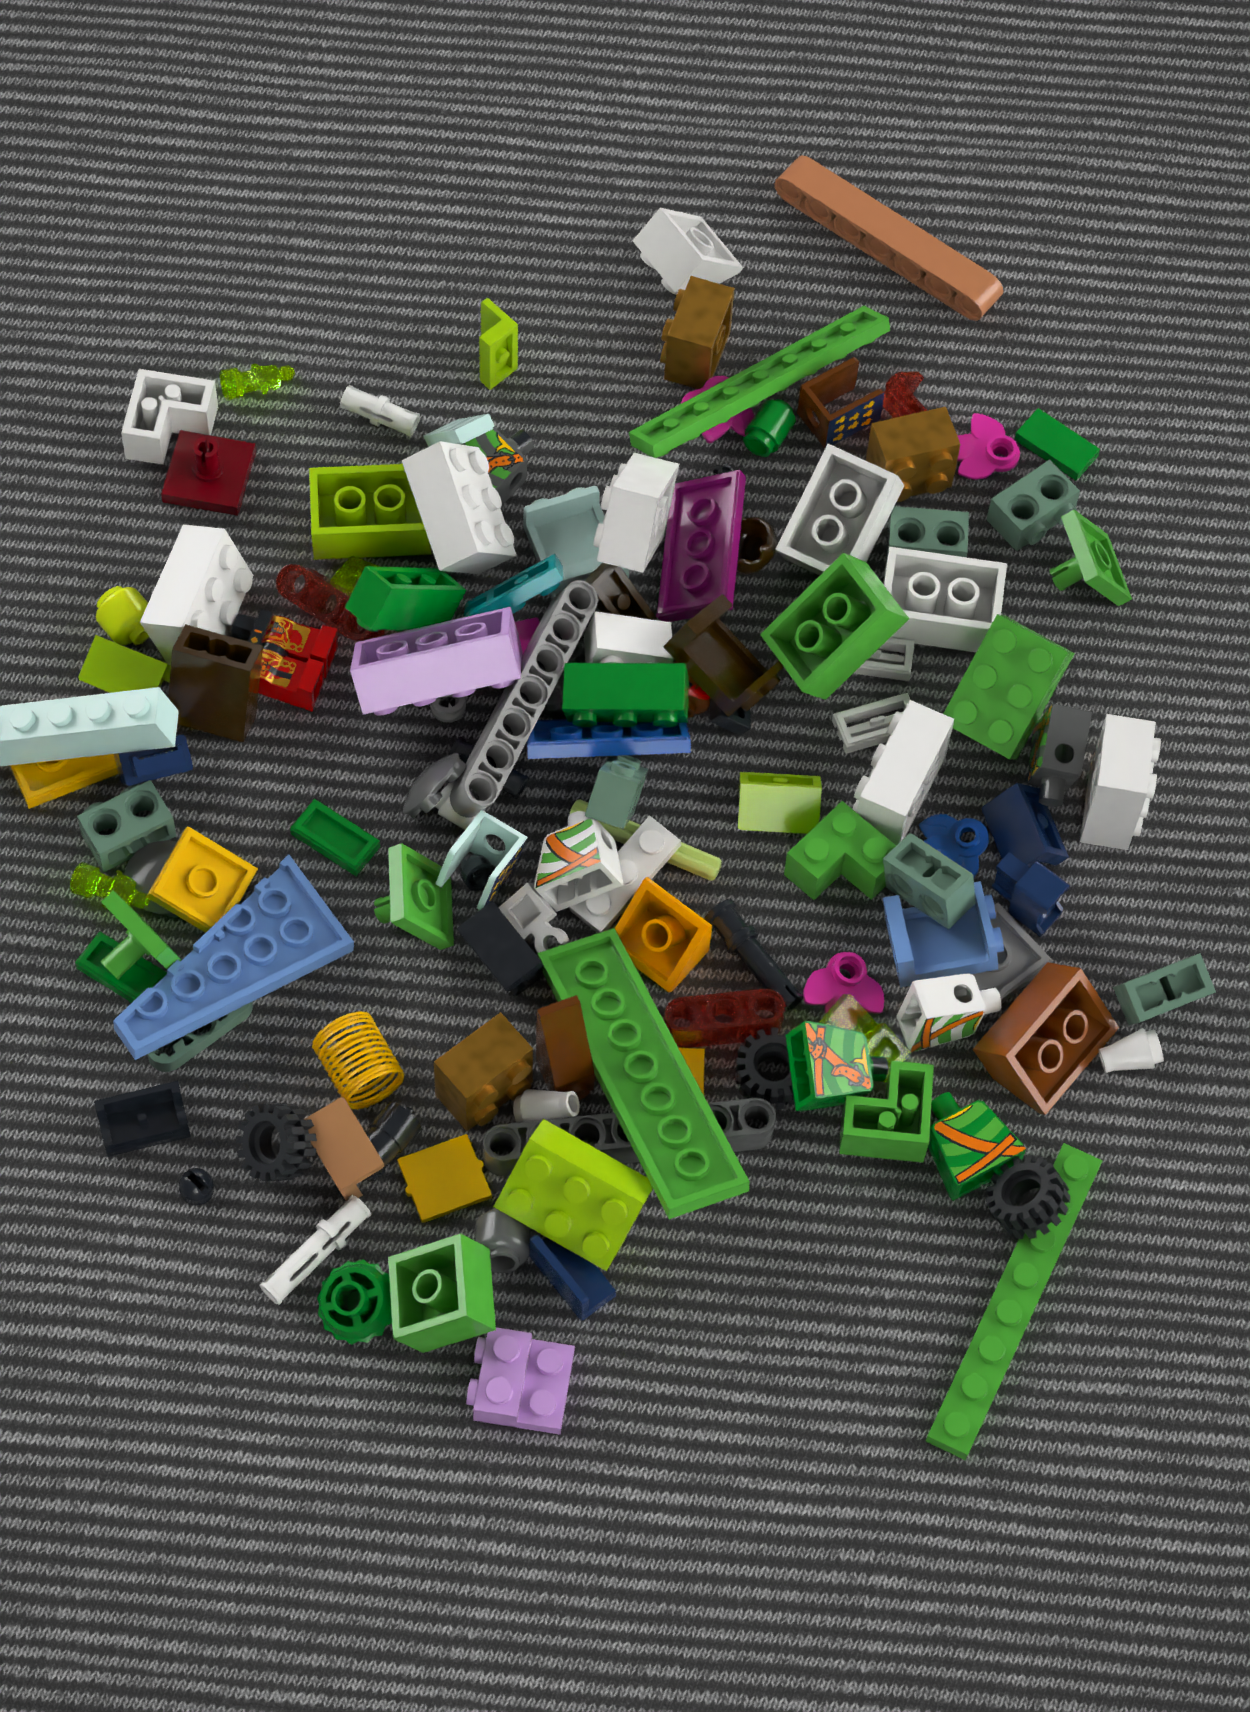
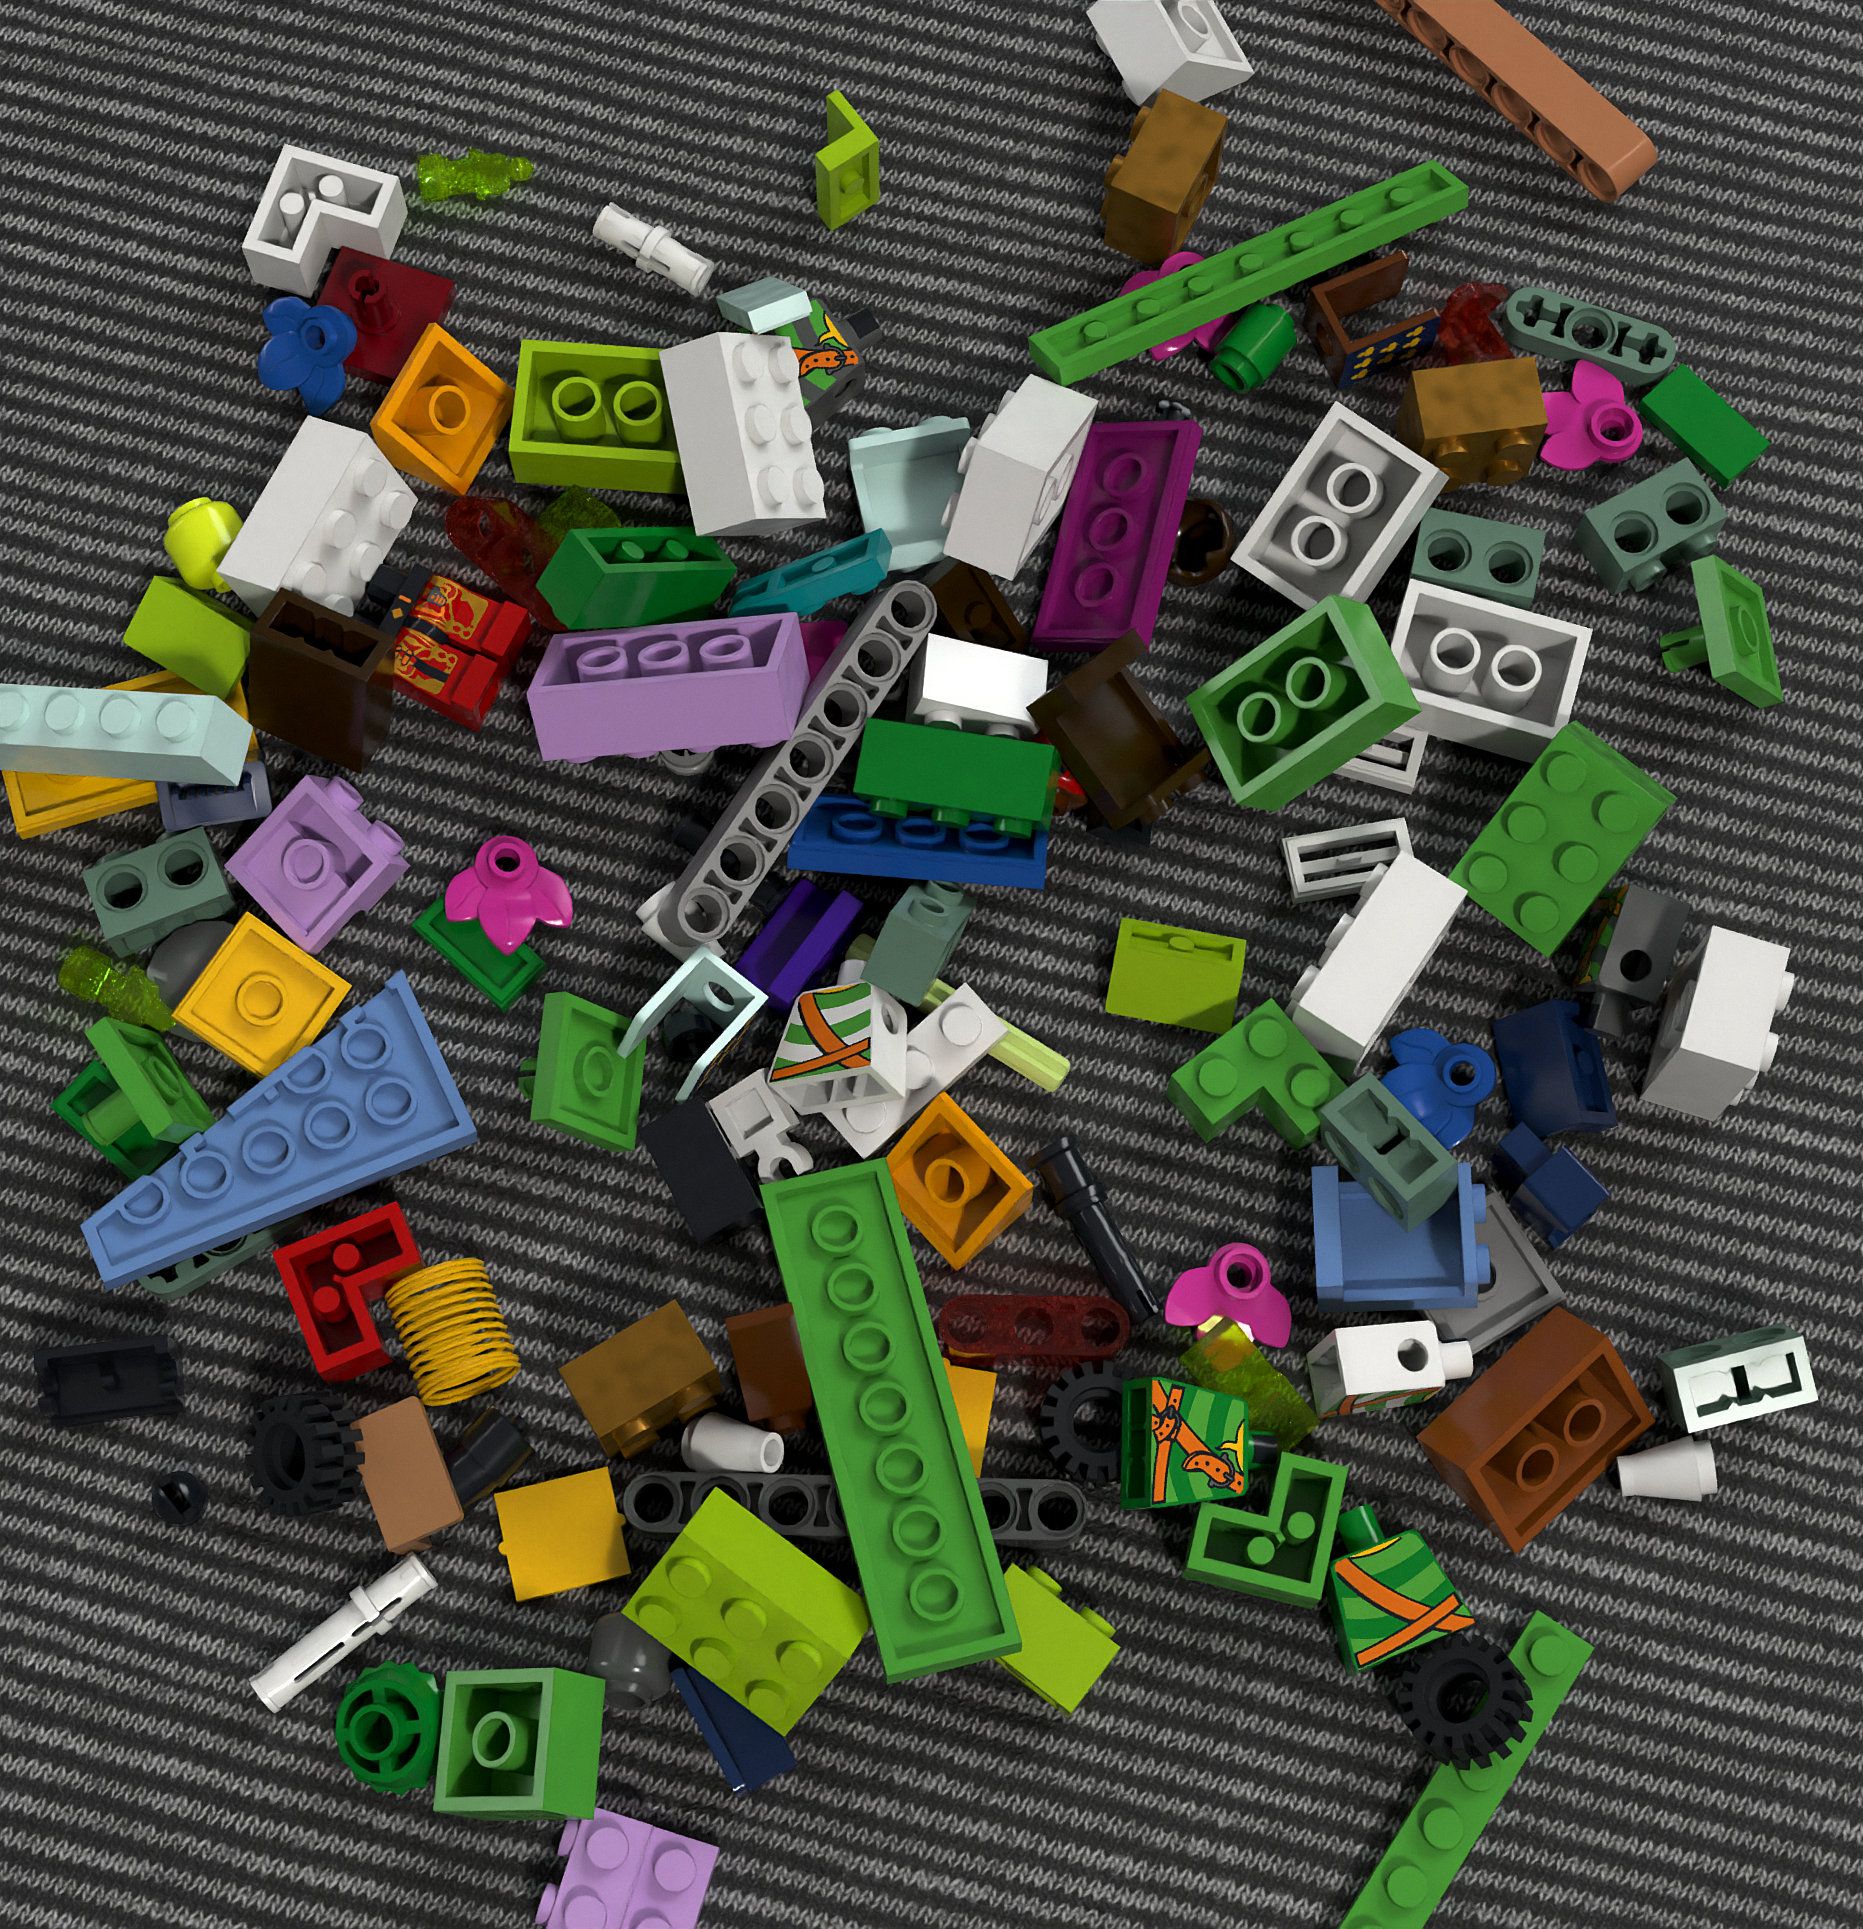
camera: 10 degrees right, 10 degrees up
dark grey dish [402,753,467,818] -> none
none -> lavender plate [224,774,410,955]
none -> blue plate [257,296,357,417]
none -> red brick [272,1201,427,1387]
none -> light orange slope [370,323,515,496]
none -> dark pink plate [445,836,573,956]
none -> dark purple panel [733,879,864,1020]
none -> lime brick [993,1563,1121,1719]
none -> sand green beam [1502,286,1676,387]

